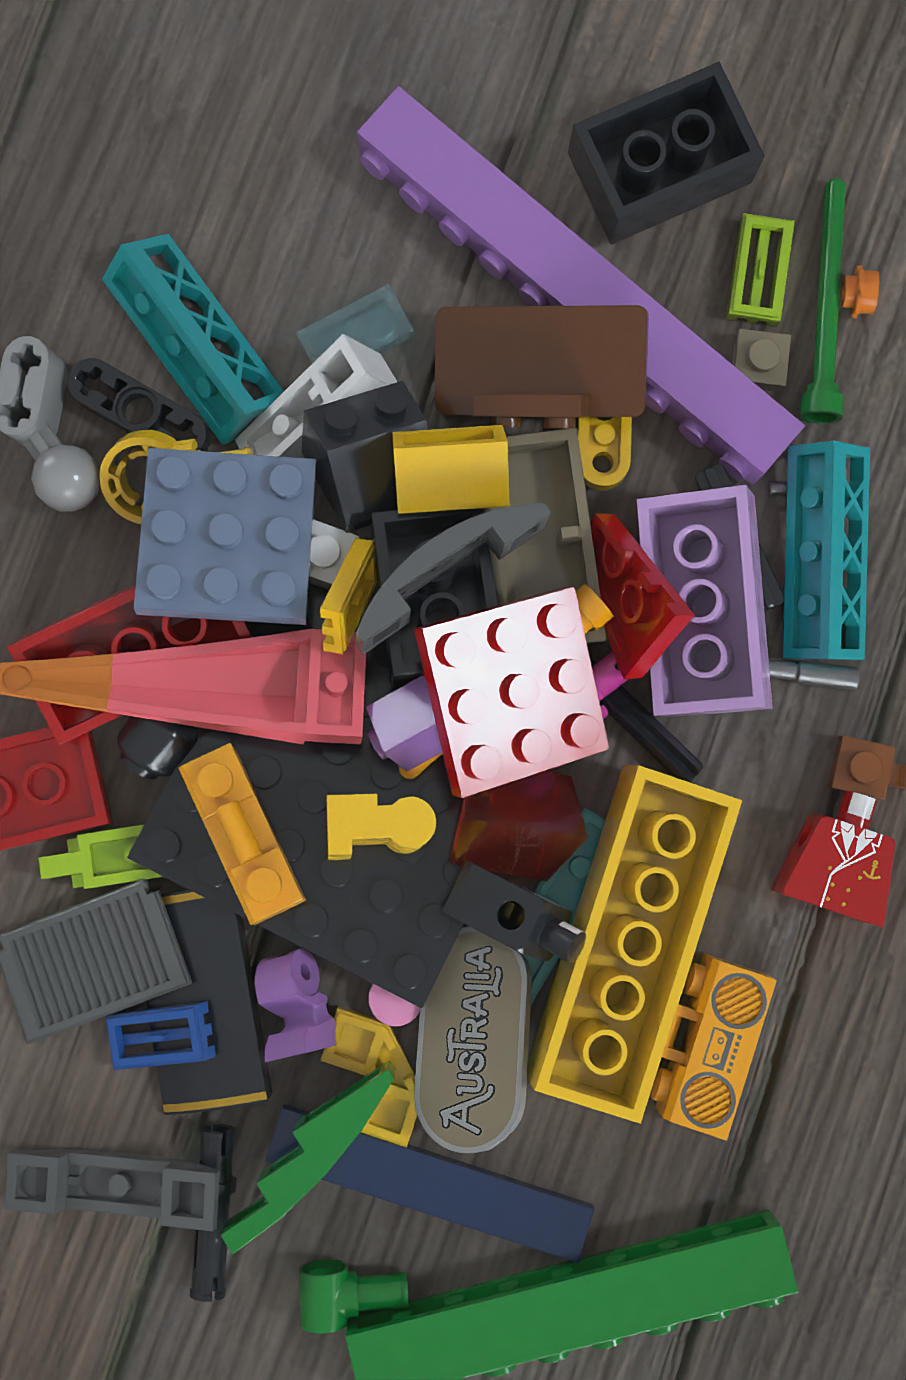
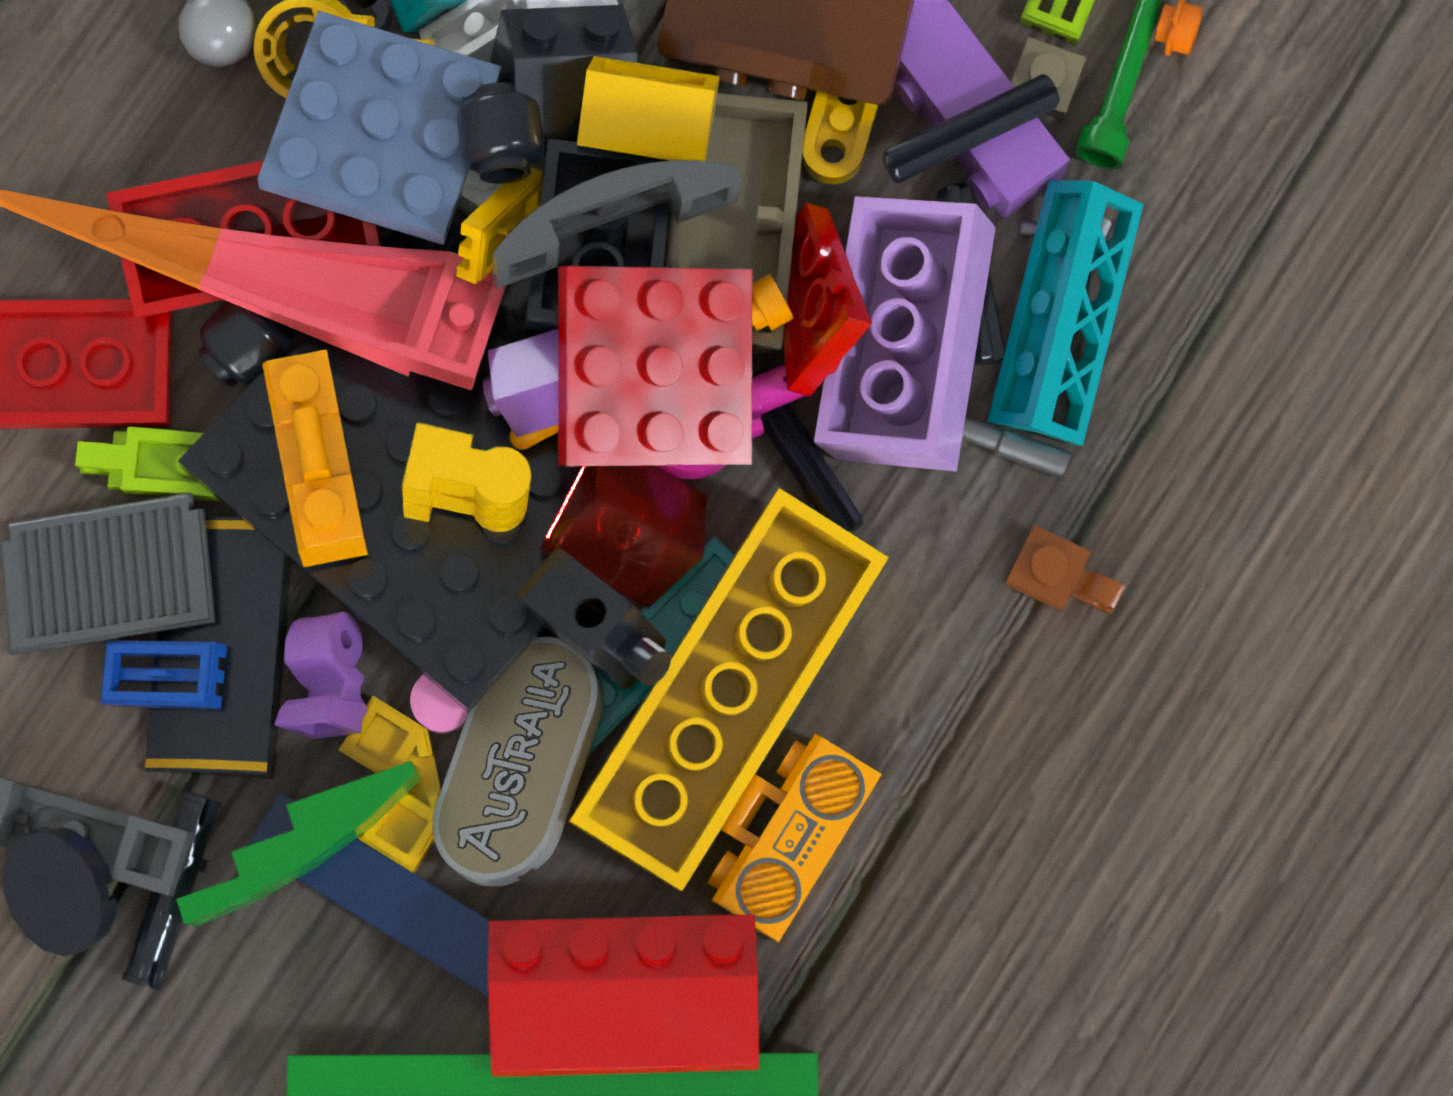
camera: 20 degrees right, 5 degrees down
green pin [299,1260,408,1333] -> none
red torso [771,791,895,928] -> none
none -> black tile [2,826,116,956]
none -> black head [457,82,545,184]
none -> red slope [488,914,759,1077]
none -> black axle [882,74,1060,183]

